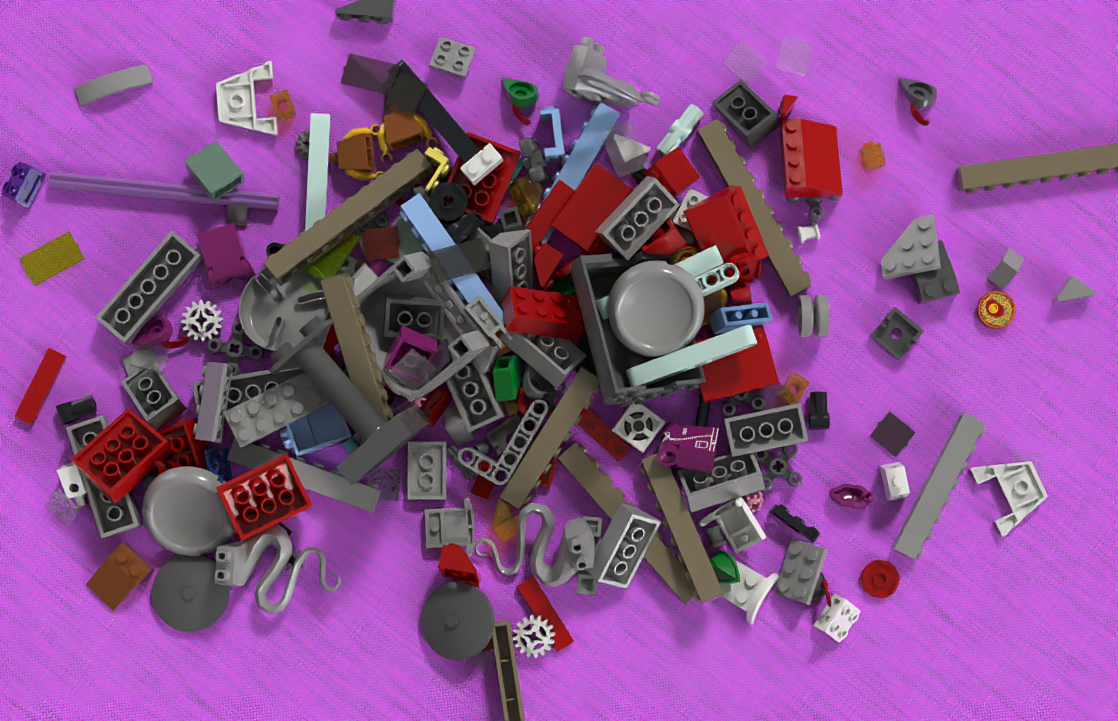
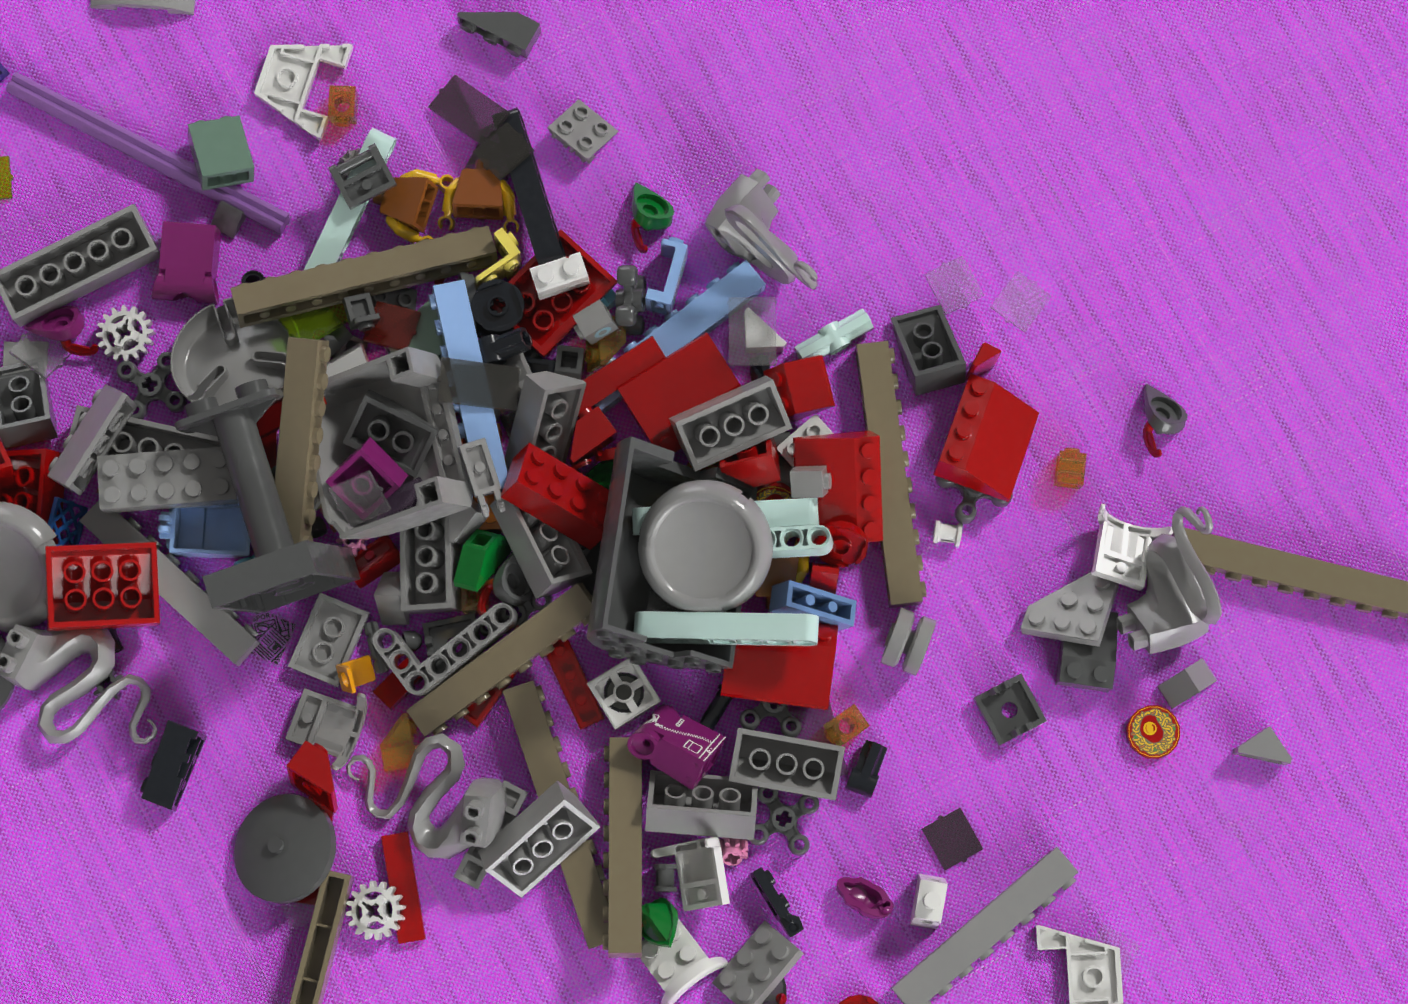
camera: 25 degrees right, 5 degrees down
none -> black wedge [140,720,207,811]
none -> dark grey plate [328,143,397,210]
none -> light orange bracket [335,655,376,693]
none -> dark grey bracket [342,293,380,332]
none -> light grey brick [573,299,619,345]
none -> light grey brick [790,465,832,498]
none -> white piece [1091,504,1173,591]
none -> light grey hips [1117,506,1222,654]

